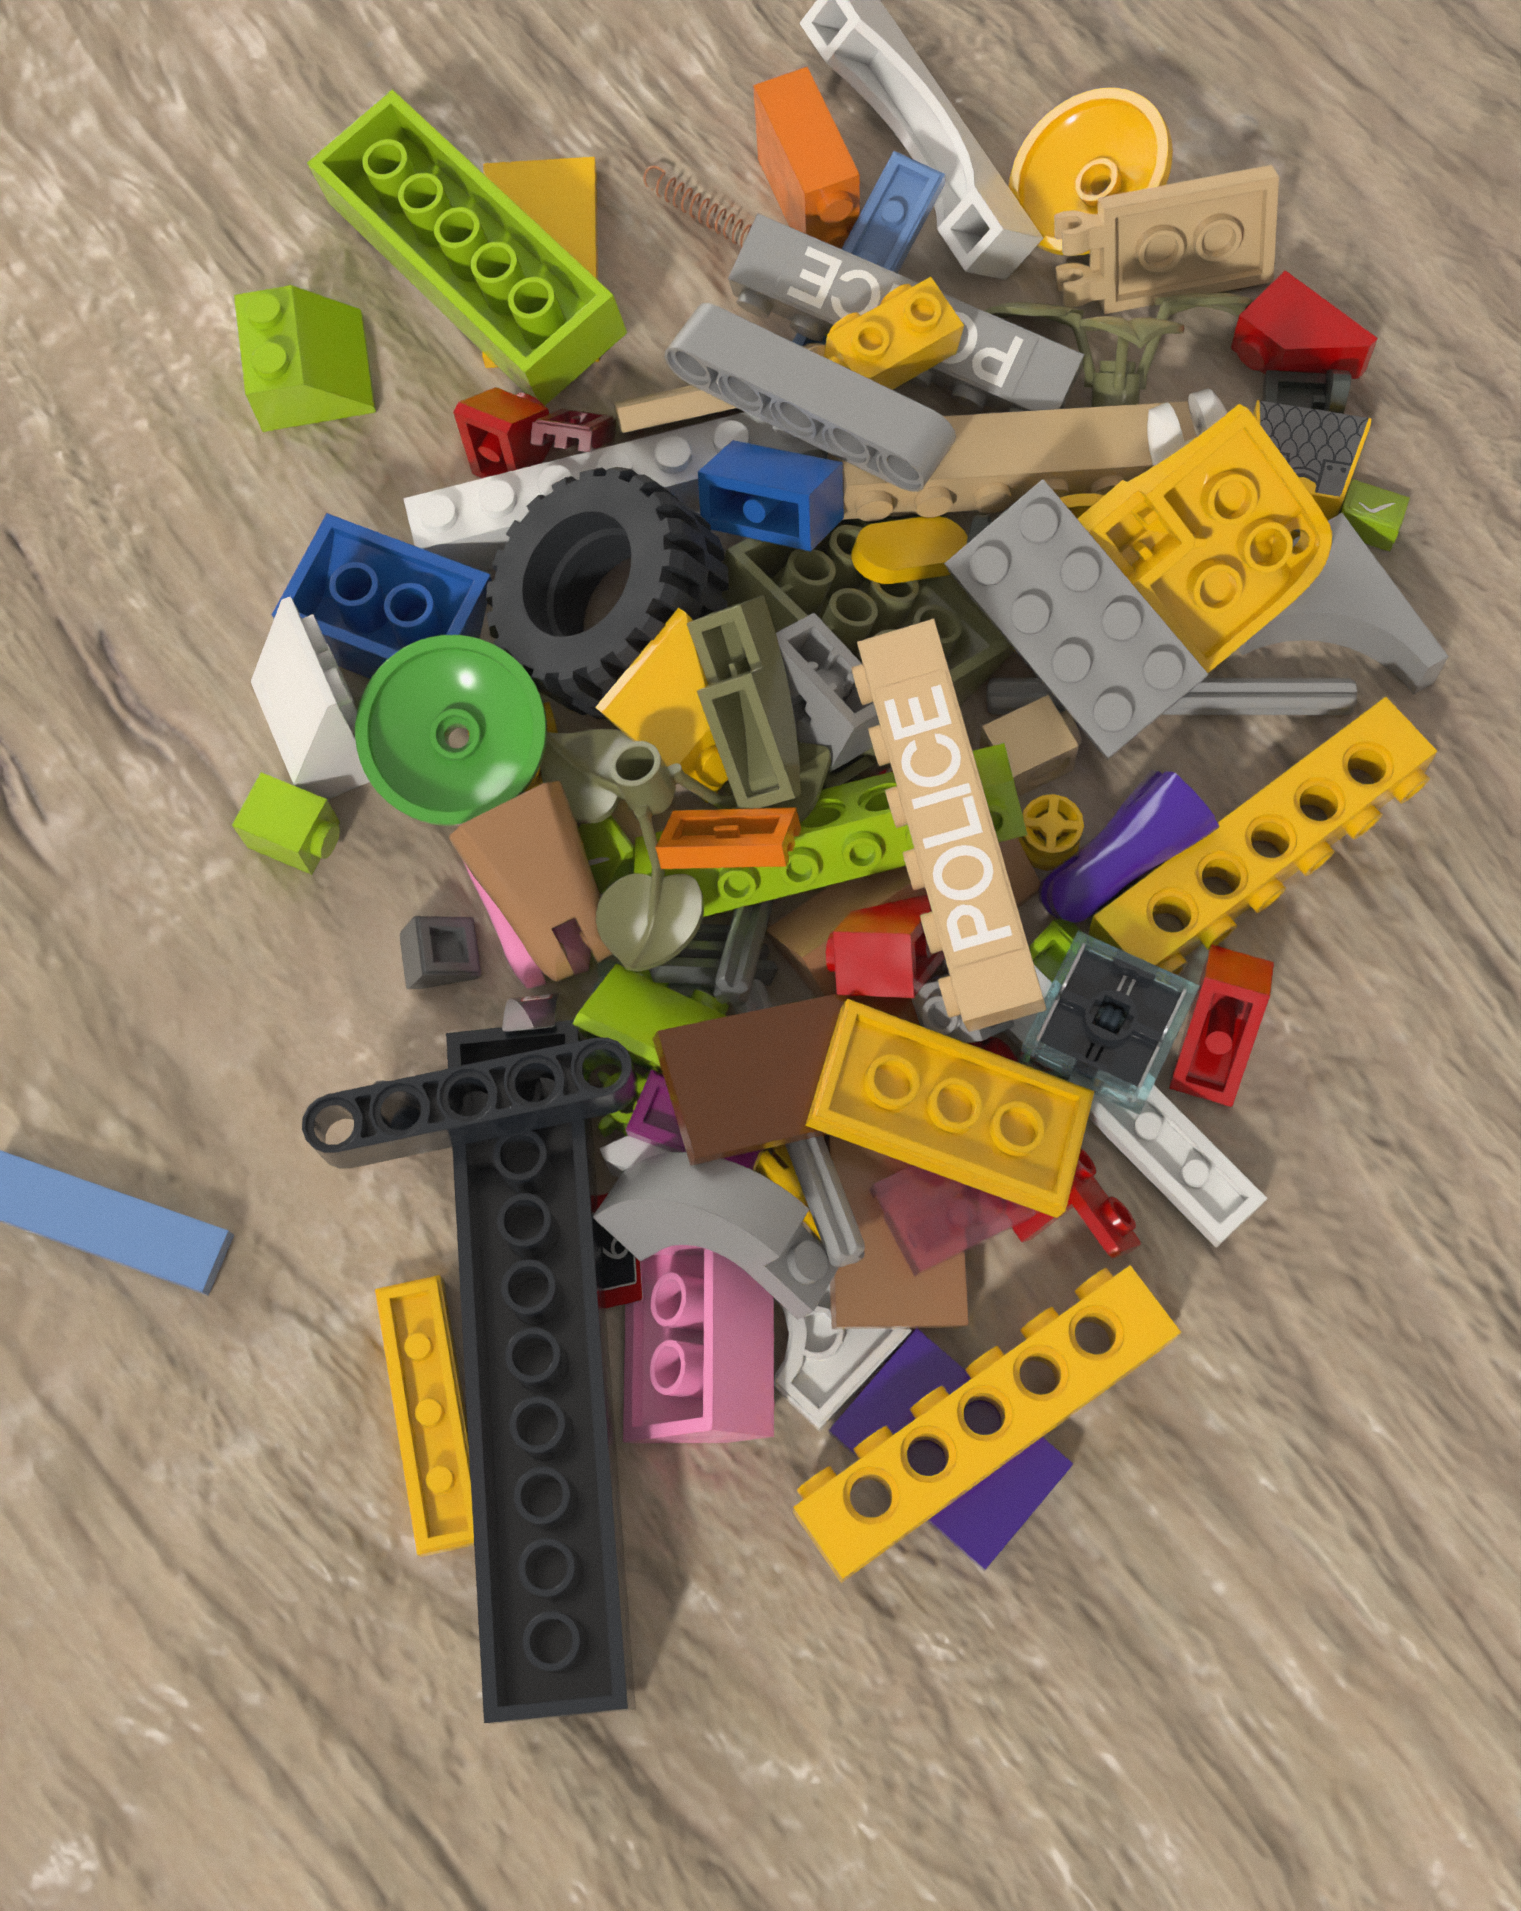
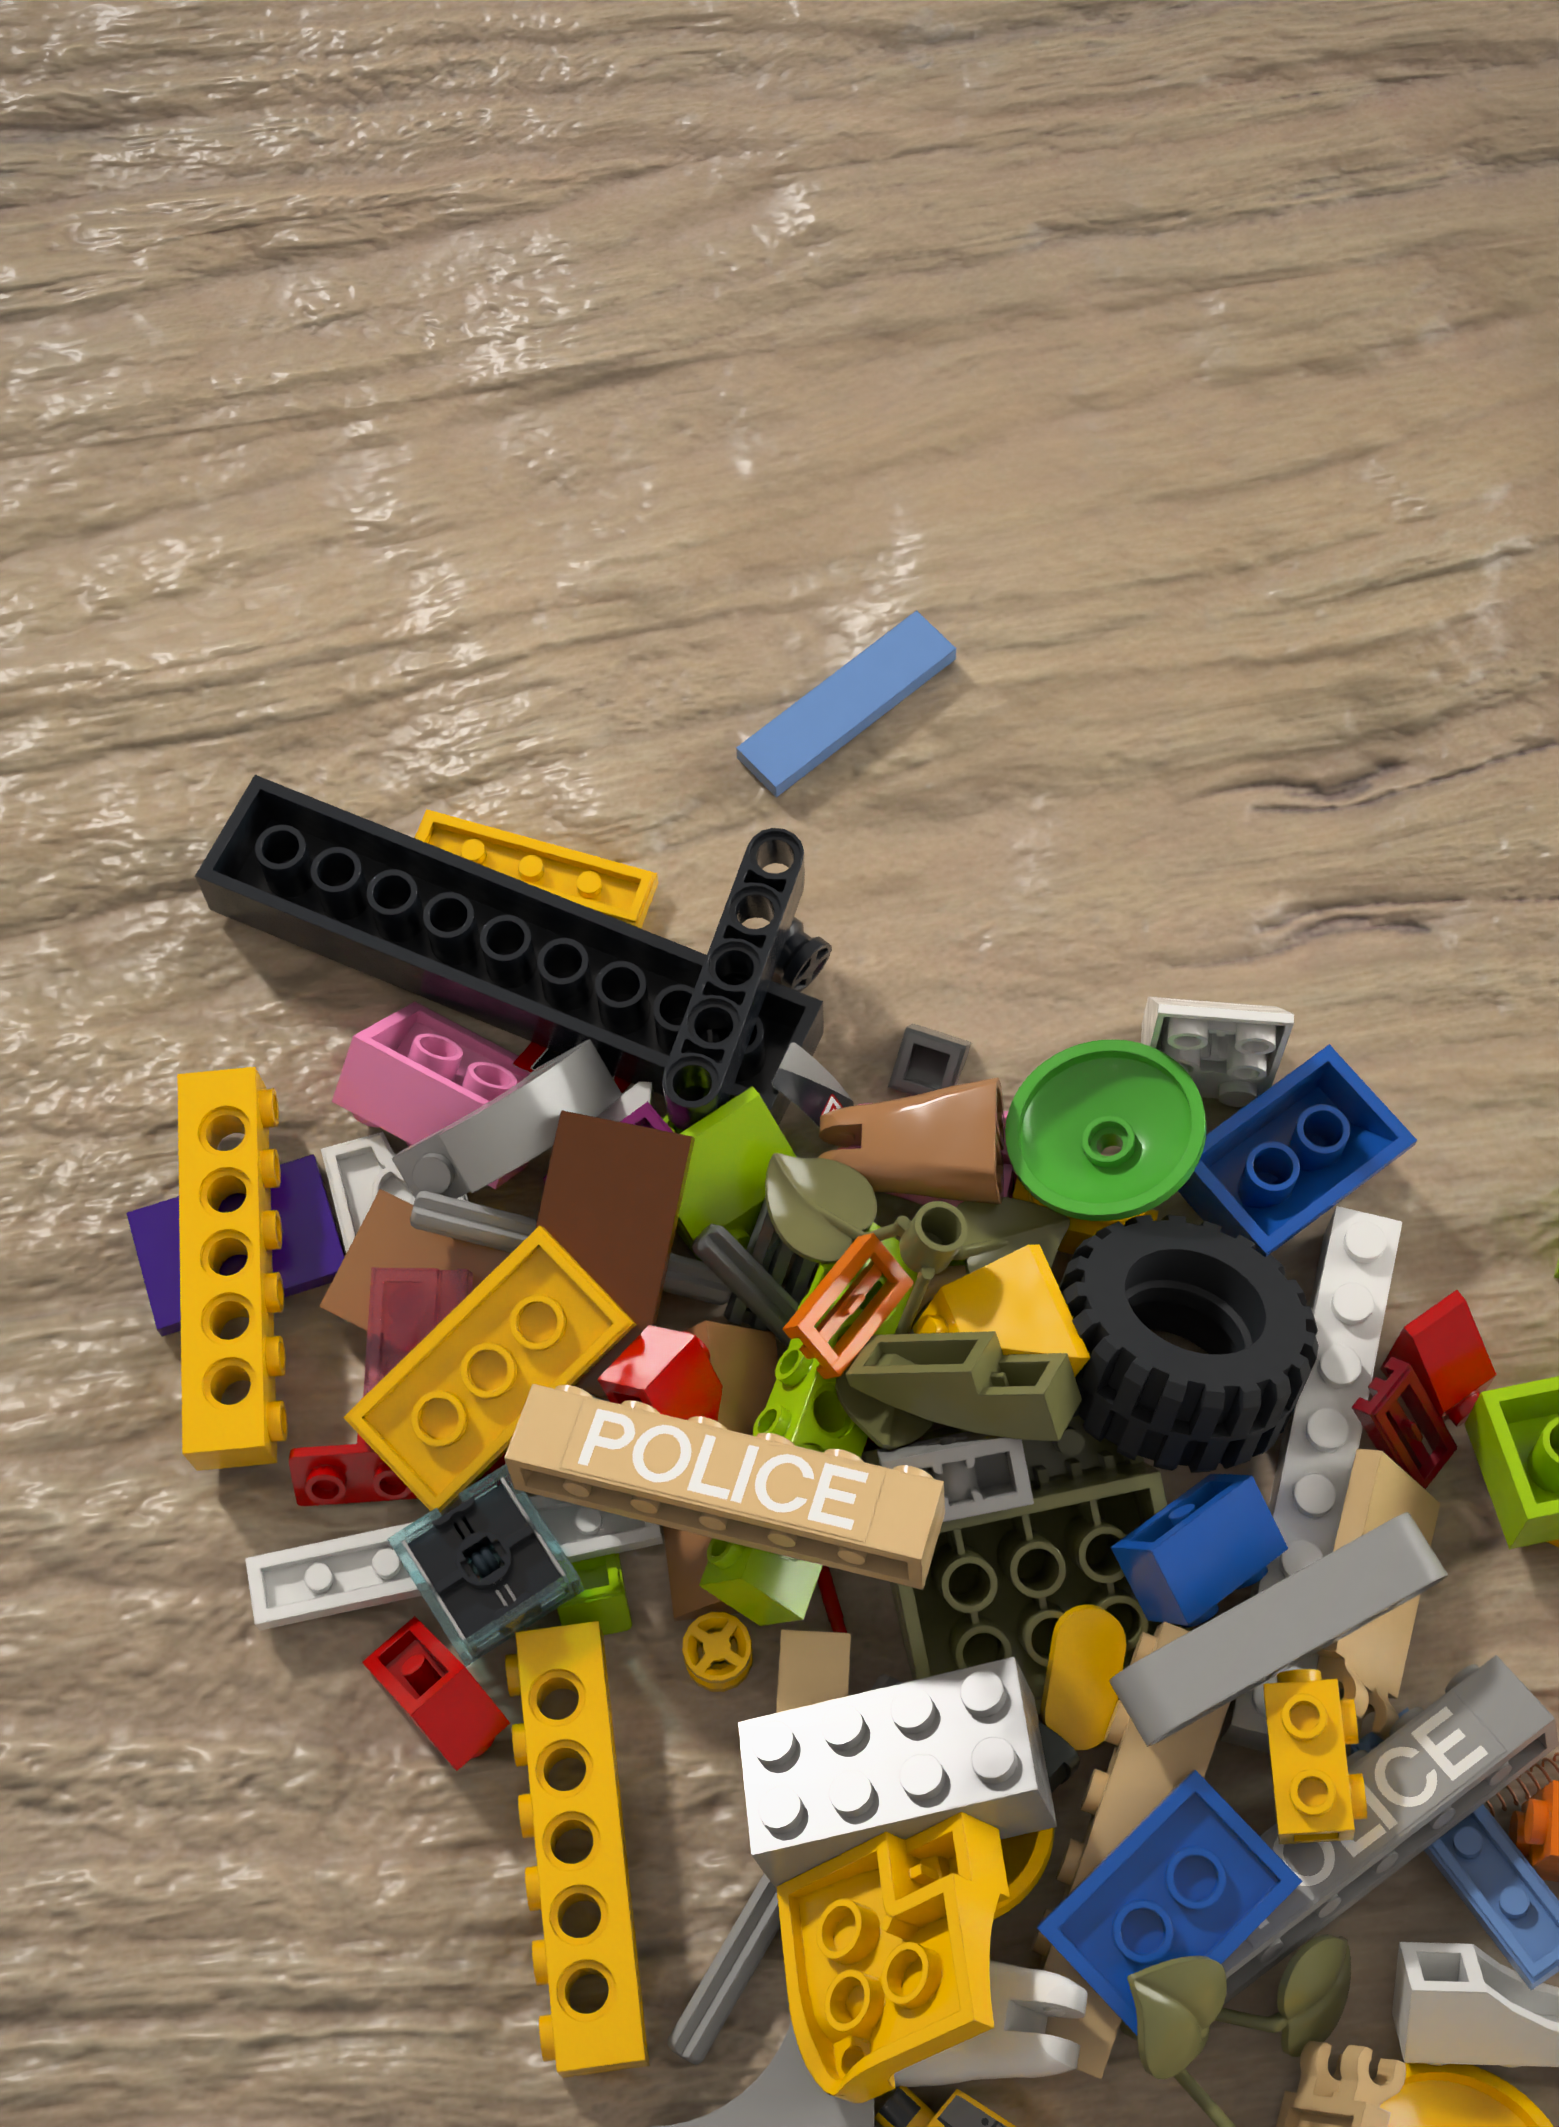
camera: 115 degrees right, 5 degrees down
lime brick [232,772,340,875] -> none
dark purple piece [1038,770,1220,923] -> none
none -> blue plate [1036,1770,1303,2036]

